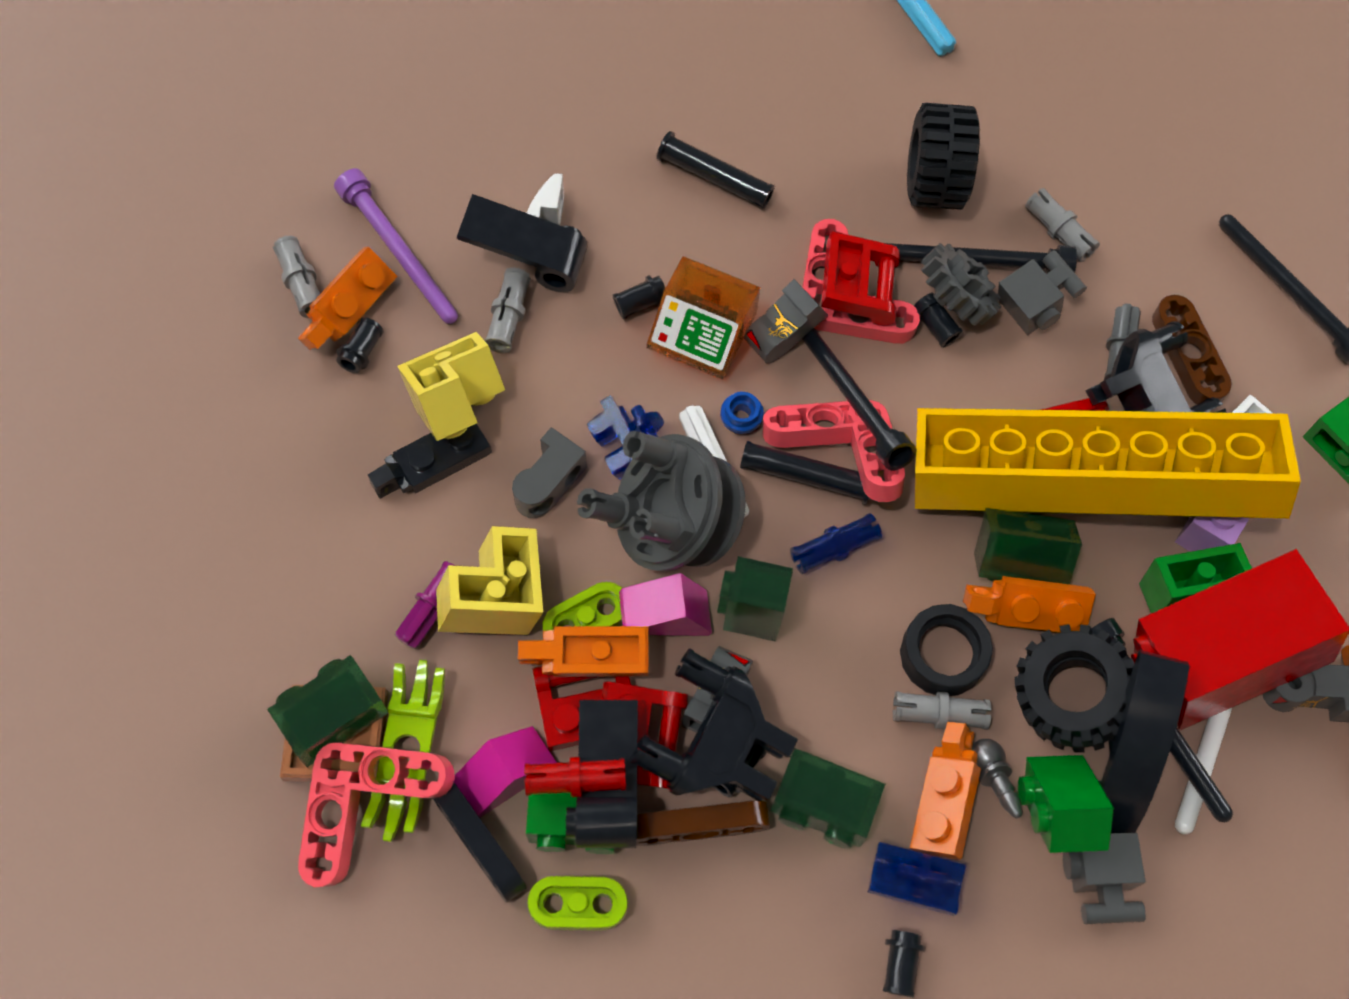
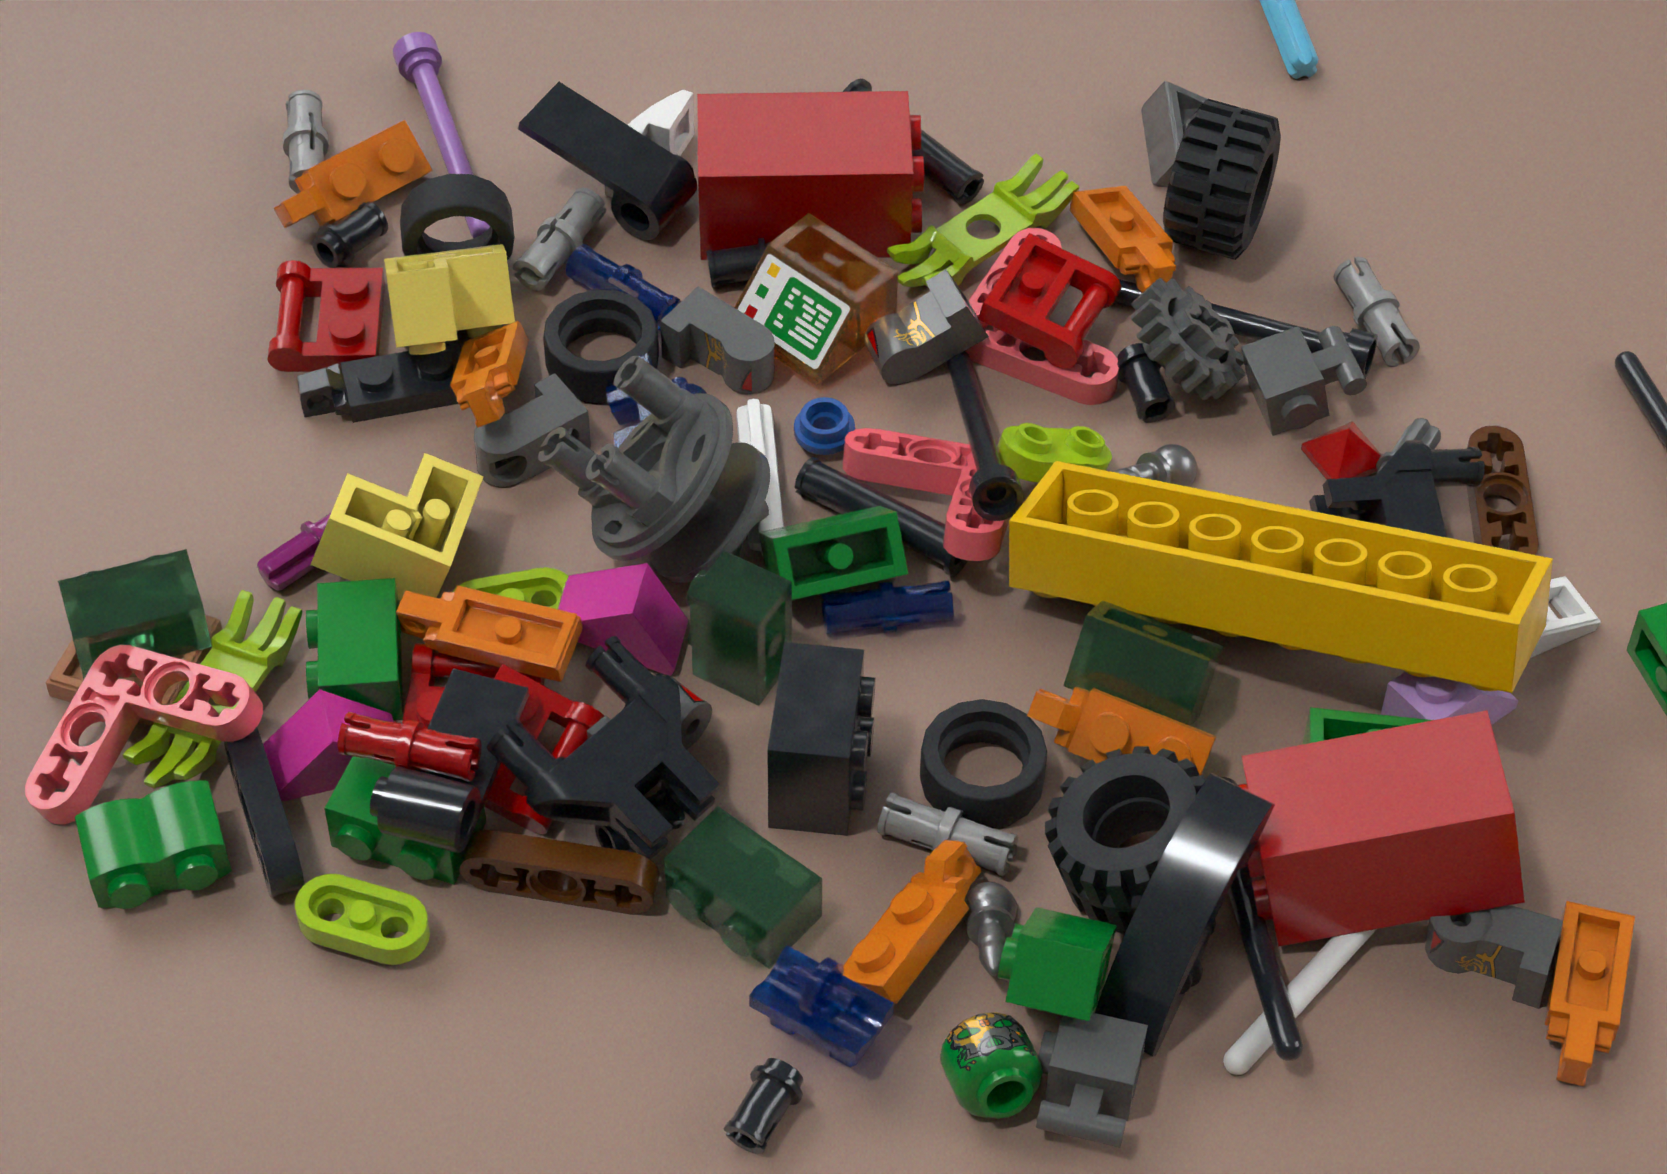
camera: 20 degrees right, 15 degrees down
none -> green brick [75,780,232,909]
none -> red plate [267,260,385,372]
none -> green brick [306,578,403,721]
none -> black tyre [400,174,515,261]
none -> orange hinge [450,321,529,428]
none -> black tyre [543,289,659,403]
none -> clear blue pin [566,244,681,331]
none -> dark grey leg [660,286,775,394]
none -> brick [697,91,924,260]
none -> green brick [758,506,908,601]
none -> black brick [767,642,876,836]
none -> lime piece [887,153,1079,287]
none -> green head [940,1012,1043,1119]
none -> lime plate [996,423,1112,482]
none -> orange hinge [1070,186,1176,293]
none -> flat silver bar [1115,444,1197,487]
none -> flat silver slope [1141,81,1207,187]
none -> red slope [1301,421,1381,479]

